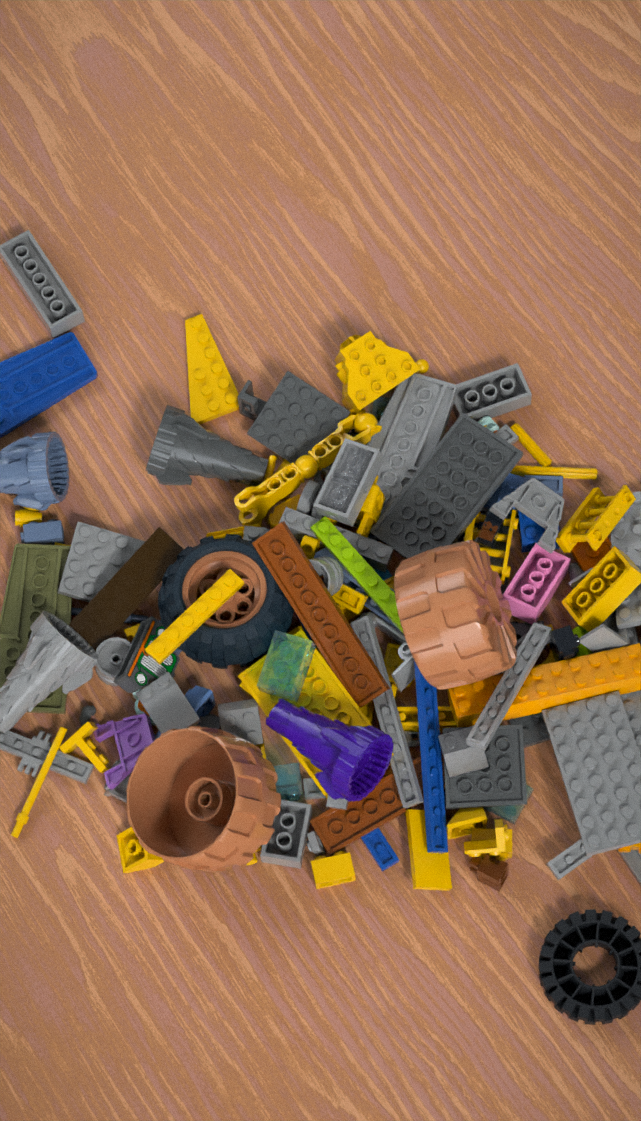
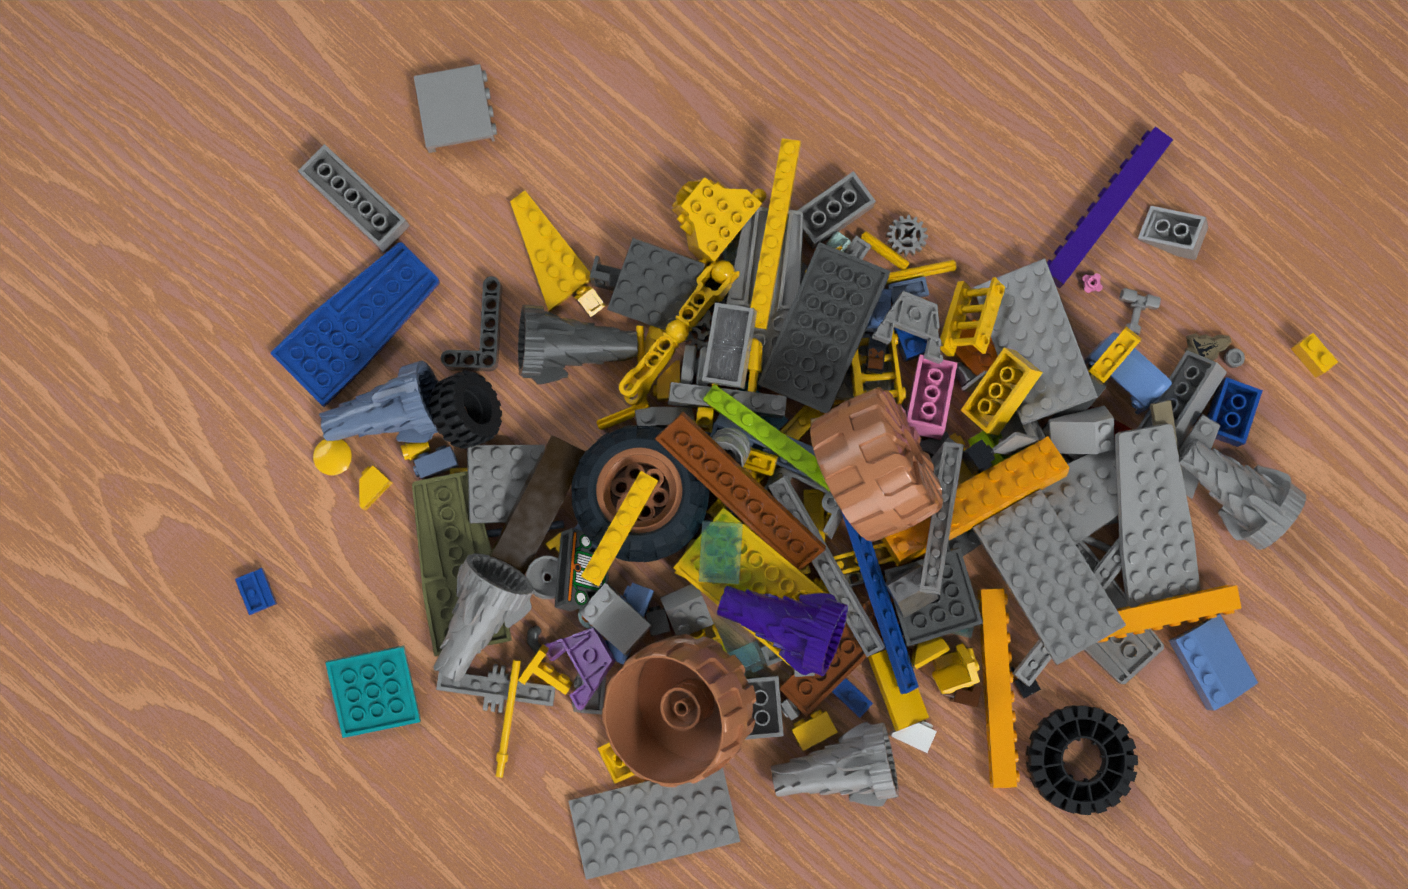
camera: 25 degrees left, 15 degrees up
none -> light grey panel [414,64,497,153]
none -> black tyre [429,371,502,449]
none -> dark grey beam [441,276,502,372]
none -> light grey plate [568,768,740,880]
none -> yellow bracket [574,286,605,317]
none -> yellow plate [751,138,801,330]
none -> light grey cone [771,722,899,807]
none -> light grey gear [886,215,928,257]
none -> white slope [889,721,937,753]
none -> light orange brick [977,589,1020,788]
none -> black plate [1009,662,1041,699]

